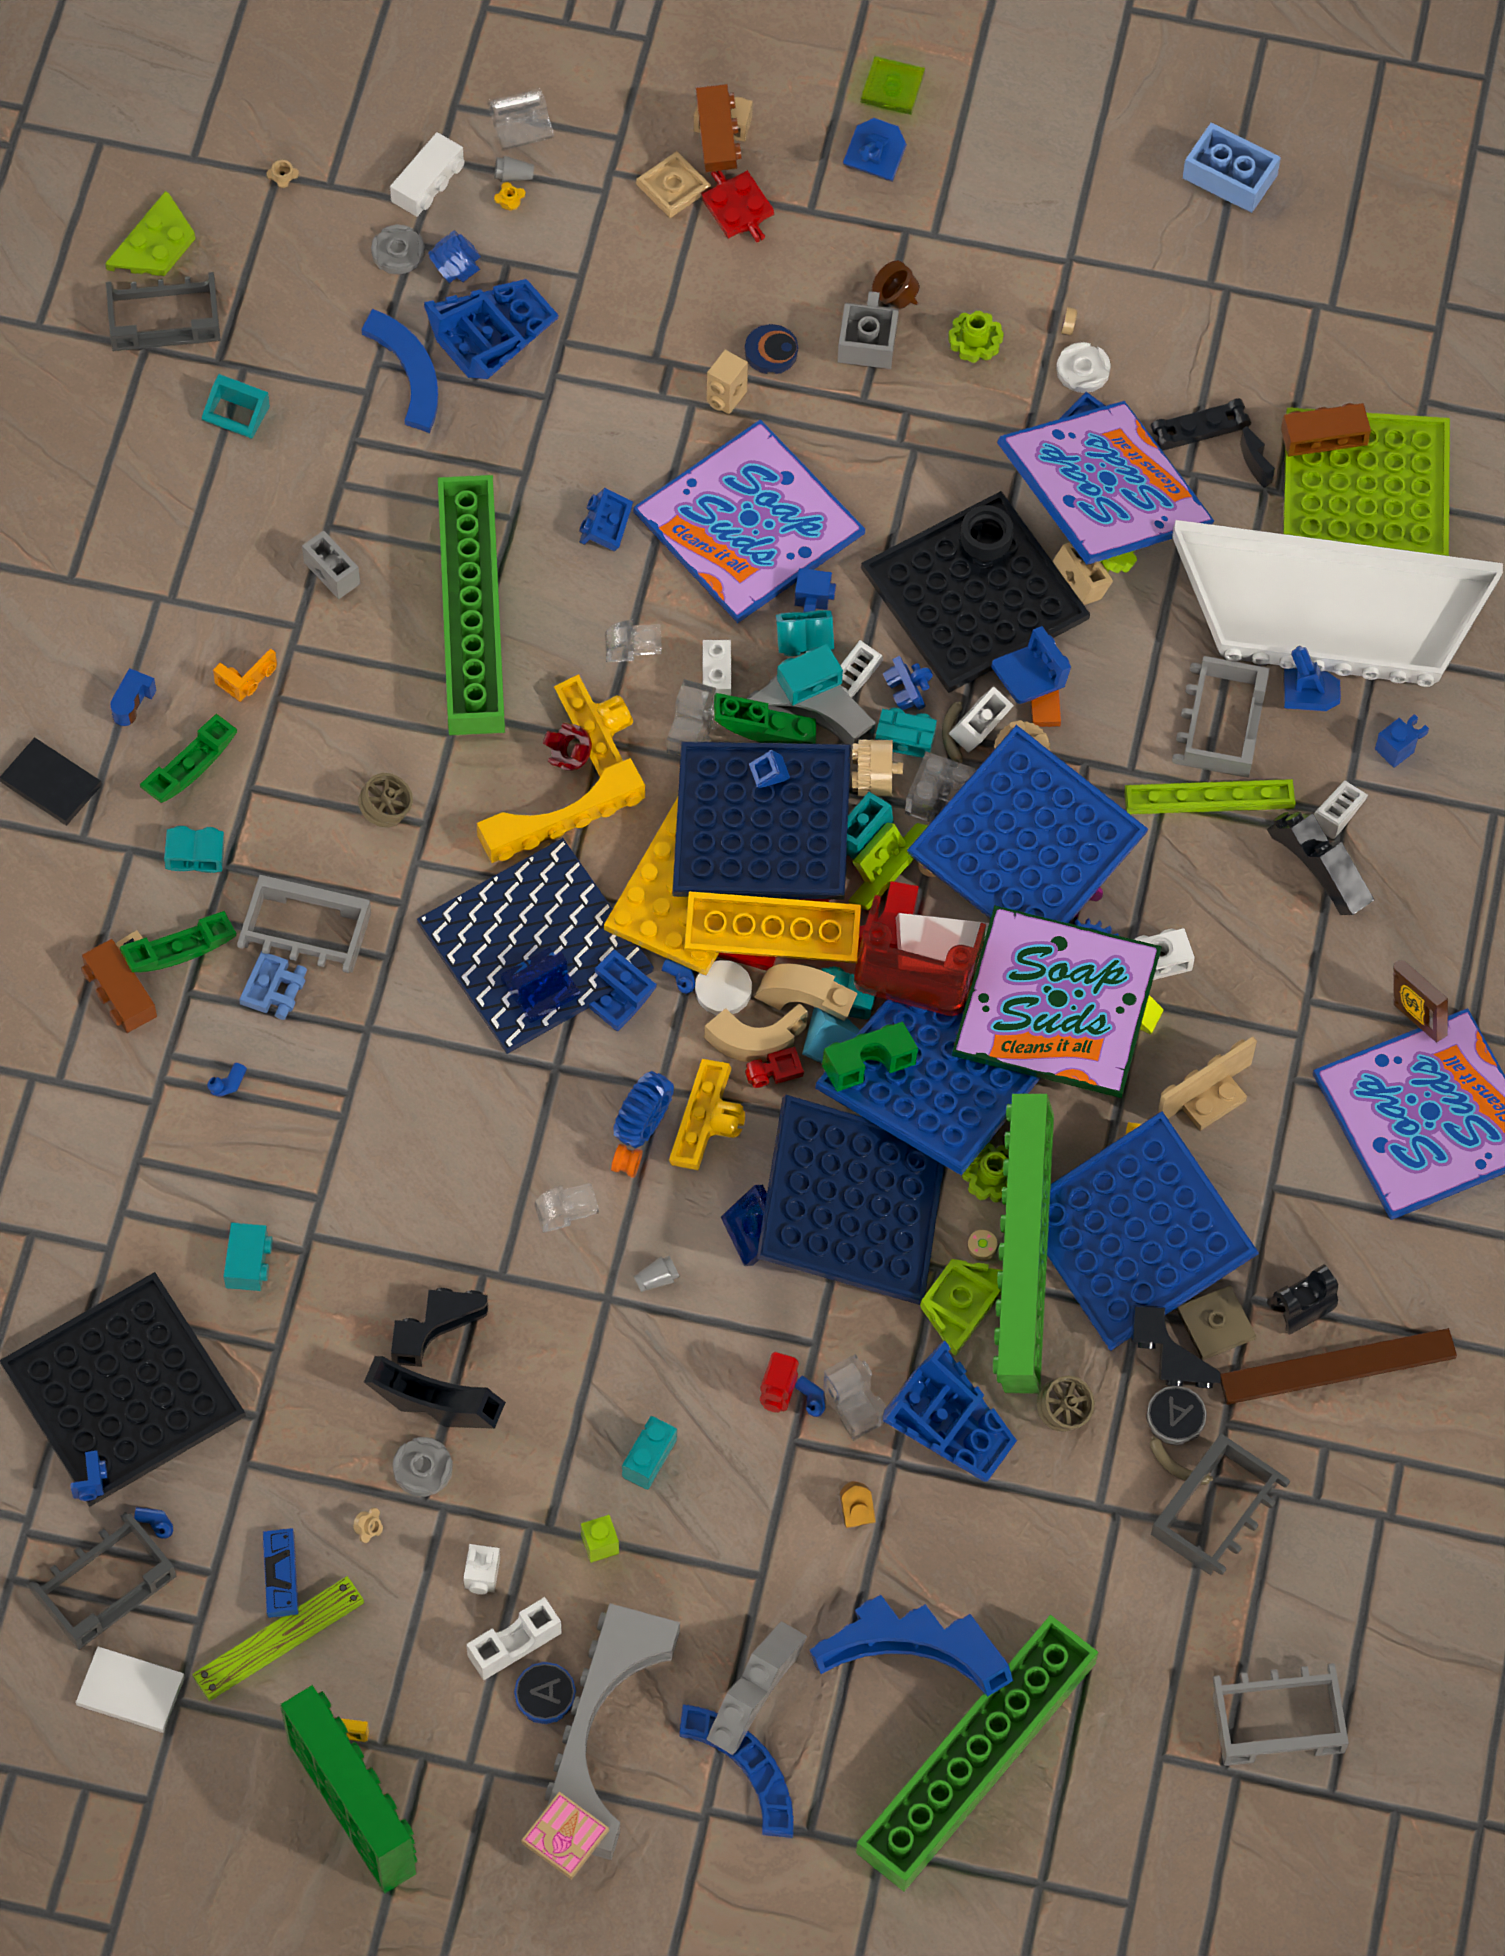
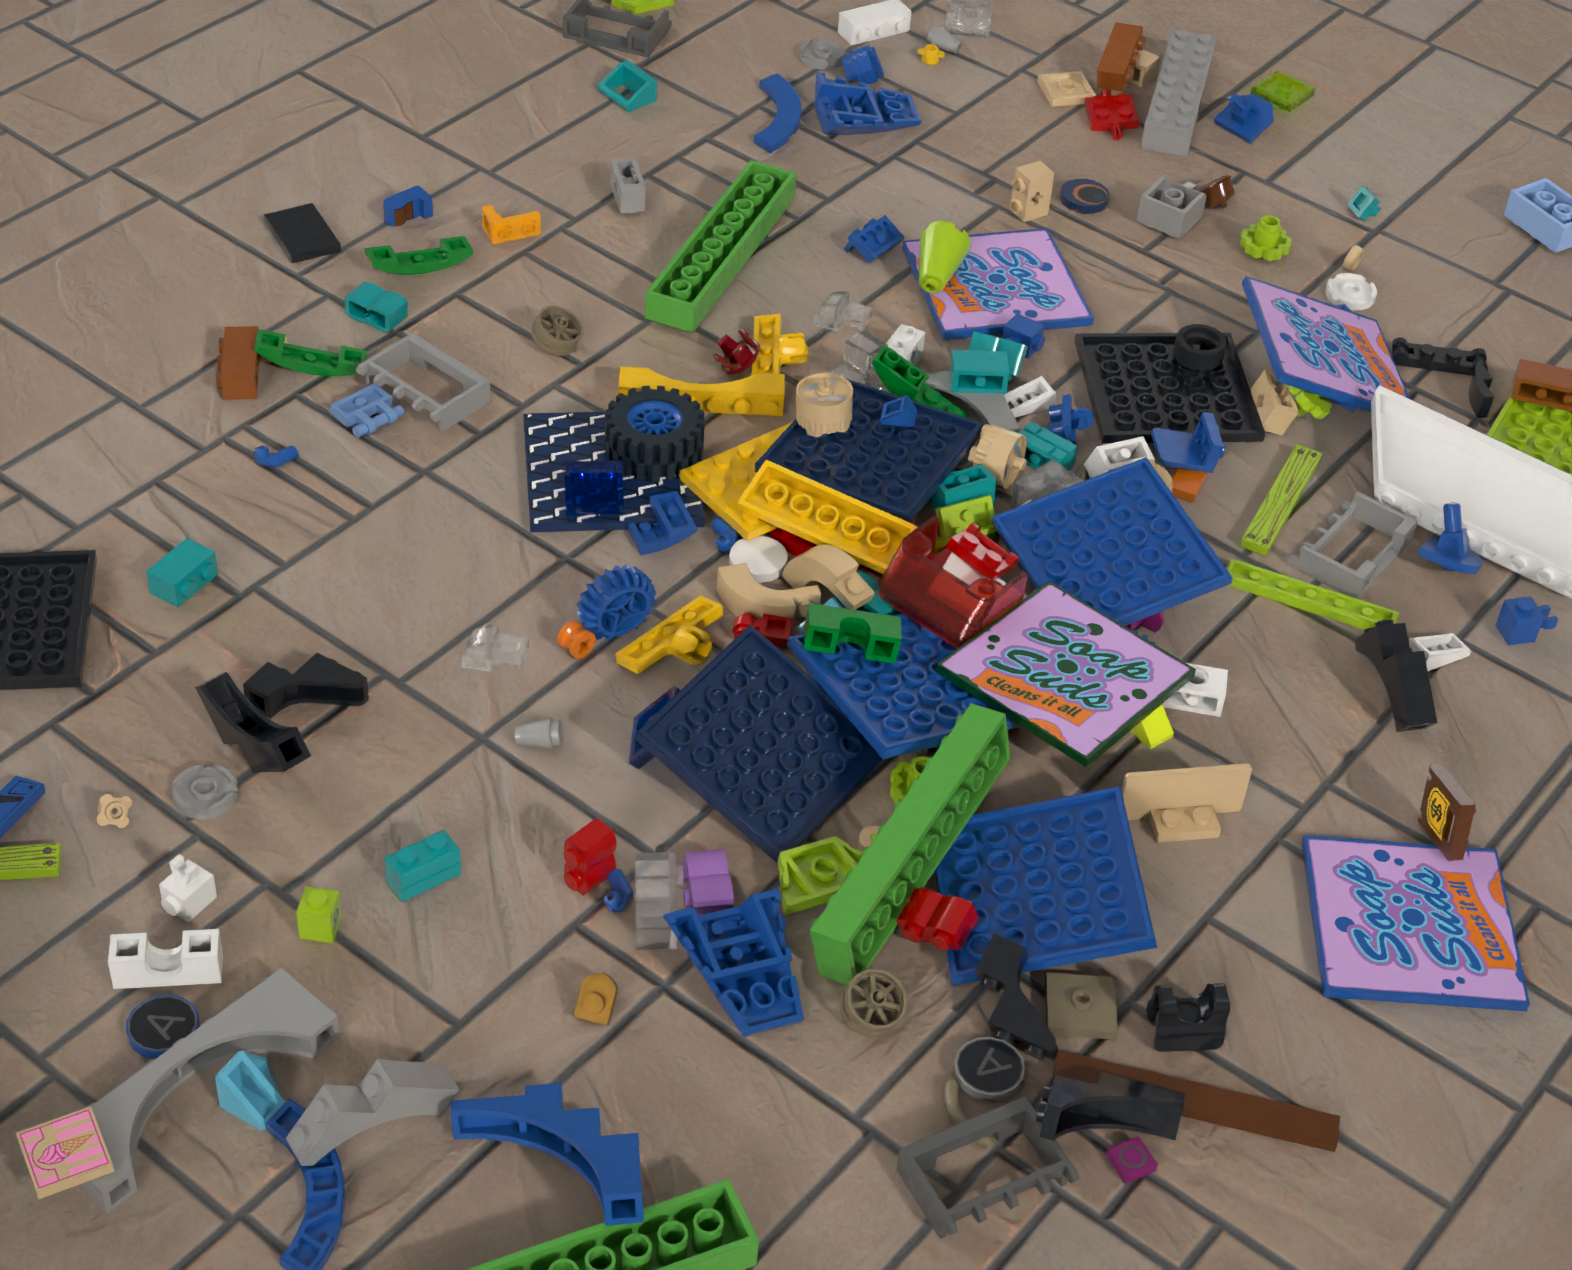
camera: 25 degrees right, 20 degrees down
none -> medium azure slope [215,1050,286,1131]
none -> black wheel [605,385,705,482]
none -> medium lavender brick [678,849,734,915]
none -> tan piece [796,373,853,437]
none -> red brick [896,888,979,951]
none -> lime cone [919,221,971,293]
none -> red plate [945,522,1020,582]
none -> black arch [1035,1071,1185,1141]
none -> magenta tile [1106,1136,1158,1184]
none -> light grey brick [1141,30,1217,157]
none -> lime tile [1240,444,1323,556]
none -> teal tile [1347,185,1381,221]

